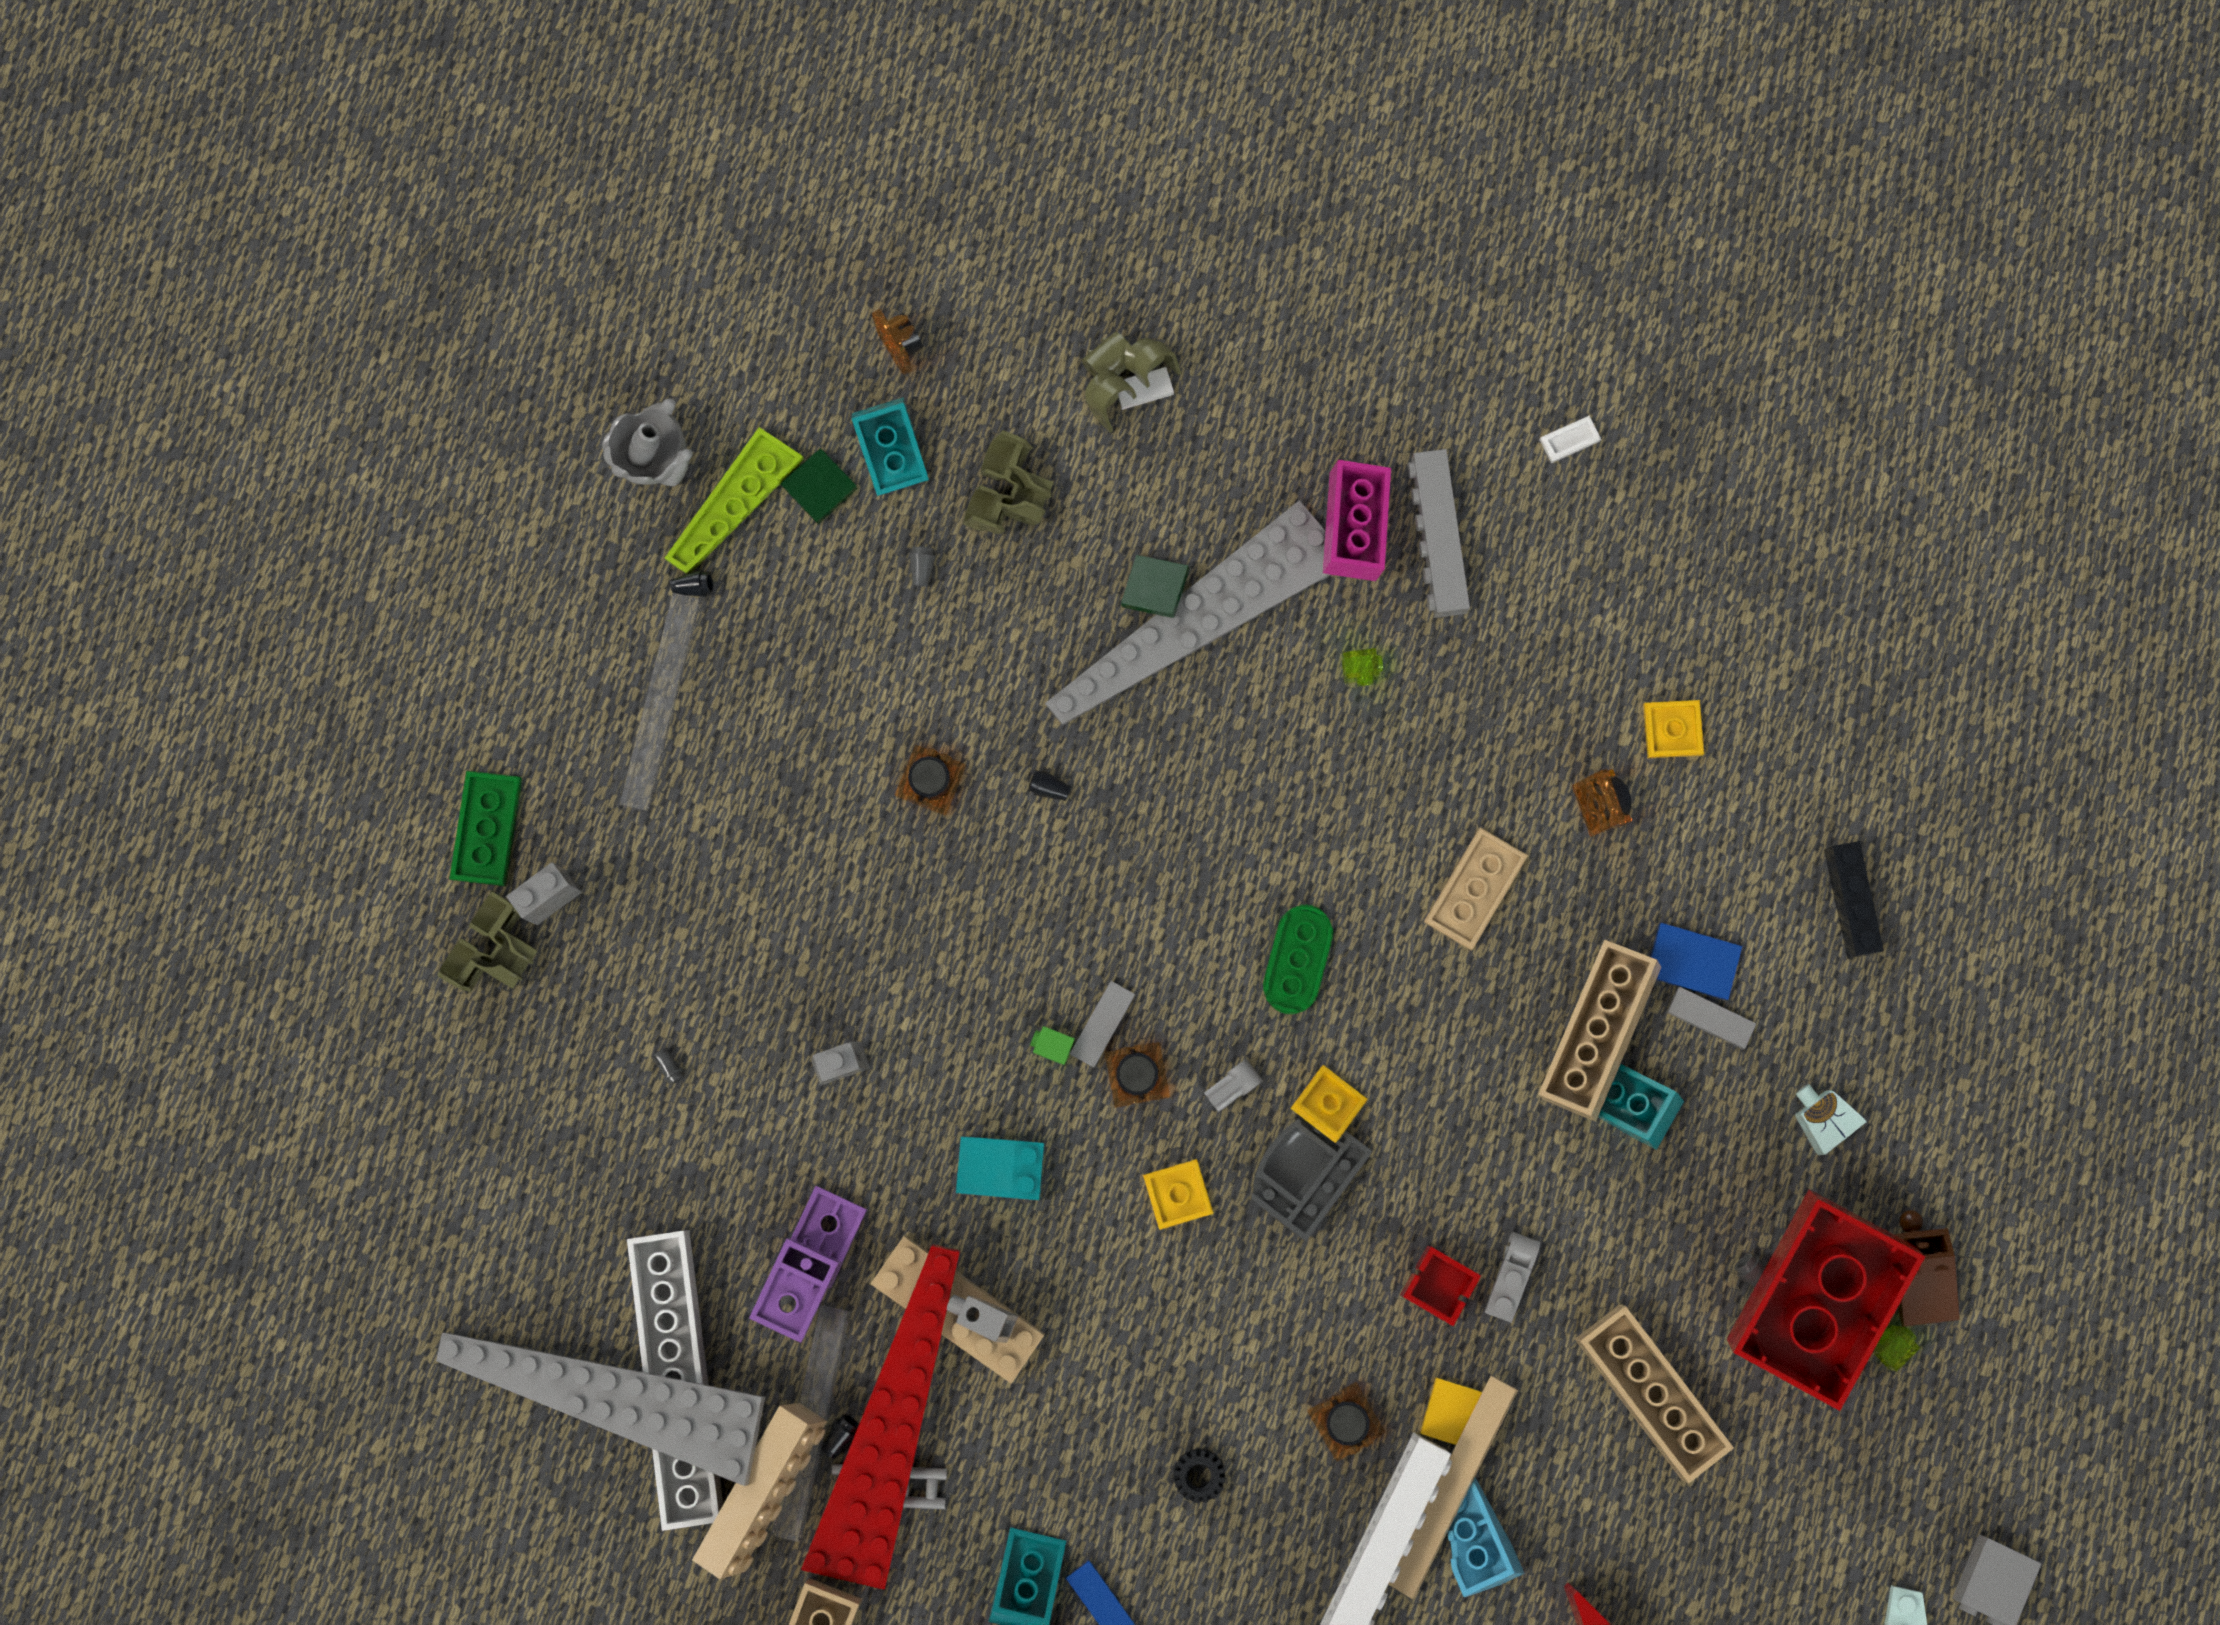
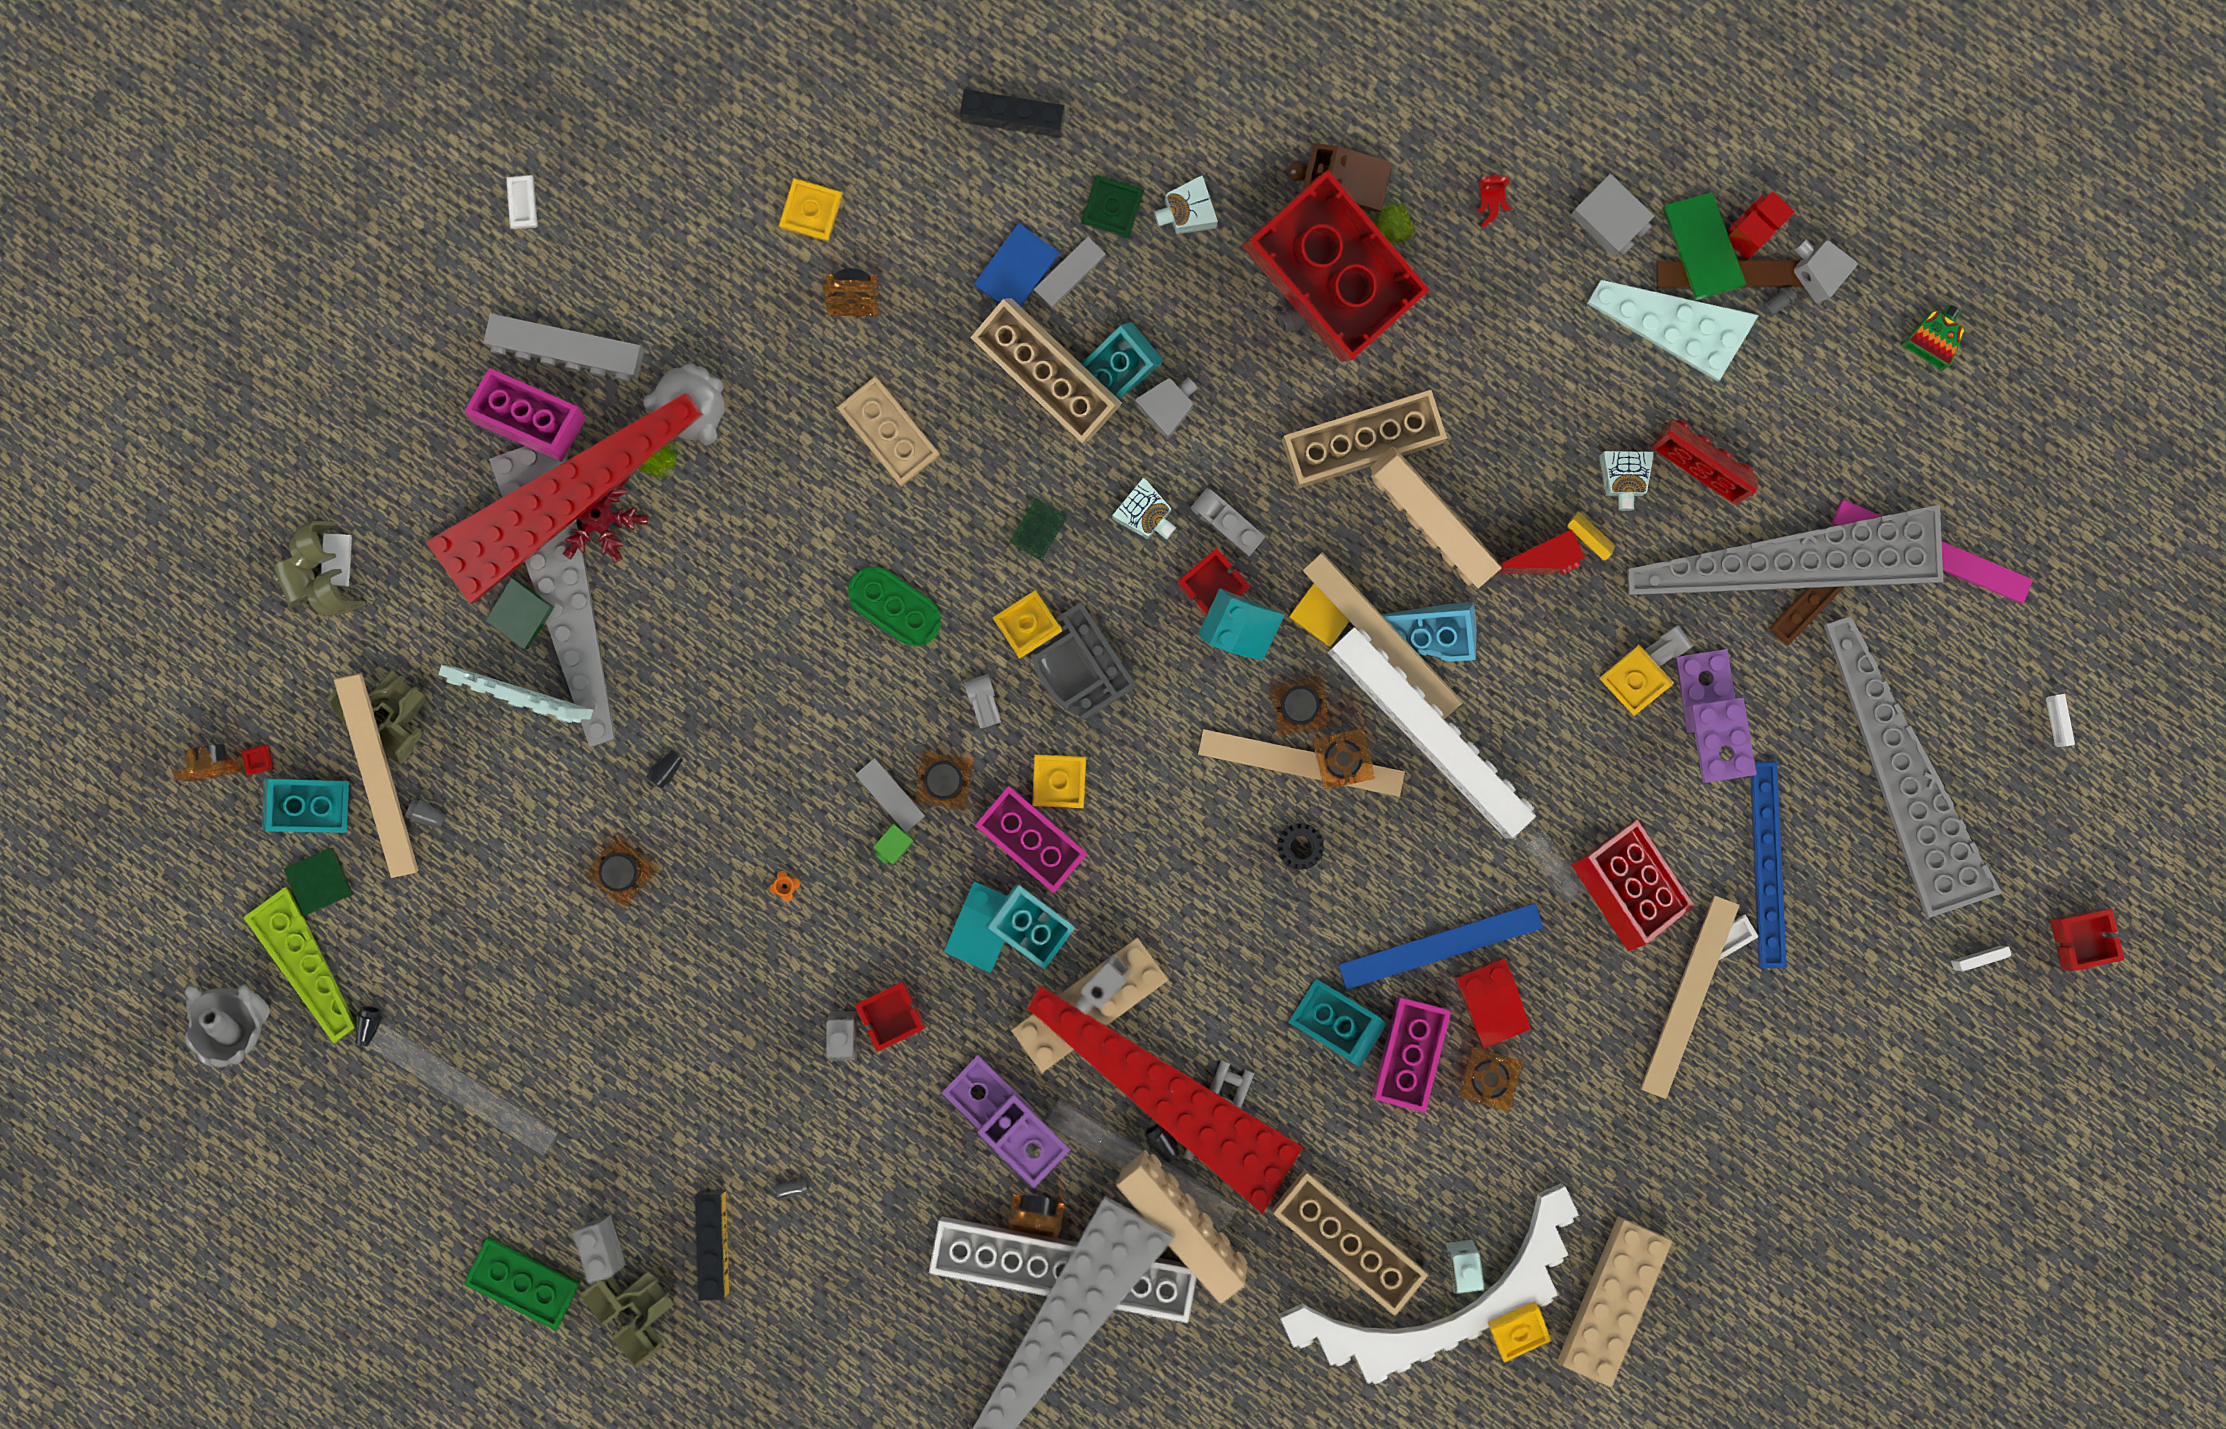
camera: 75 degrees left, 5 degrees up
none -> red tile [241,745,274,776]
none -> tan tile [334,673,418,878]
none -> red wing [425,393,704,604]
none -> light aqua wing [439,665,593,723]
none -> dark red piece [562,476,648,563]
none -> light grey piece [643,363,725,446]
none -> black brick [695,1190,729,1301]
none -> orange plate [770,871,800,901]
none -> red piece [855,981,926,1052]
none -> dark pink brick [975,786,1088,893]
none -> teal slope [985,884,1075,970]
none -> clear orange piece [1008,1194,1065,1238]
none -> clear green plate [1009,498,1068,562]
none -> dark green tile [1081,174,1145,239]
none -> torso [1112,478,1176,540]
none -> light grey torso [1135,377,1198,440]
none -> teal slope [1198,589,1285,661]
none -> tan tile [1198,729,1405,797]
none -> clear orange piece [1312,728,1375,790]
none -> tan brick [1370,446,1501,588]
none -> red piece [1476,174,1513,230]

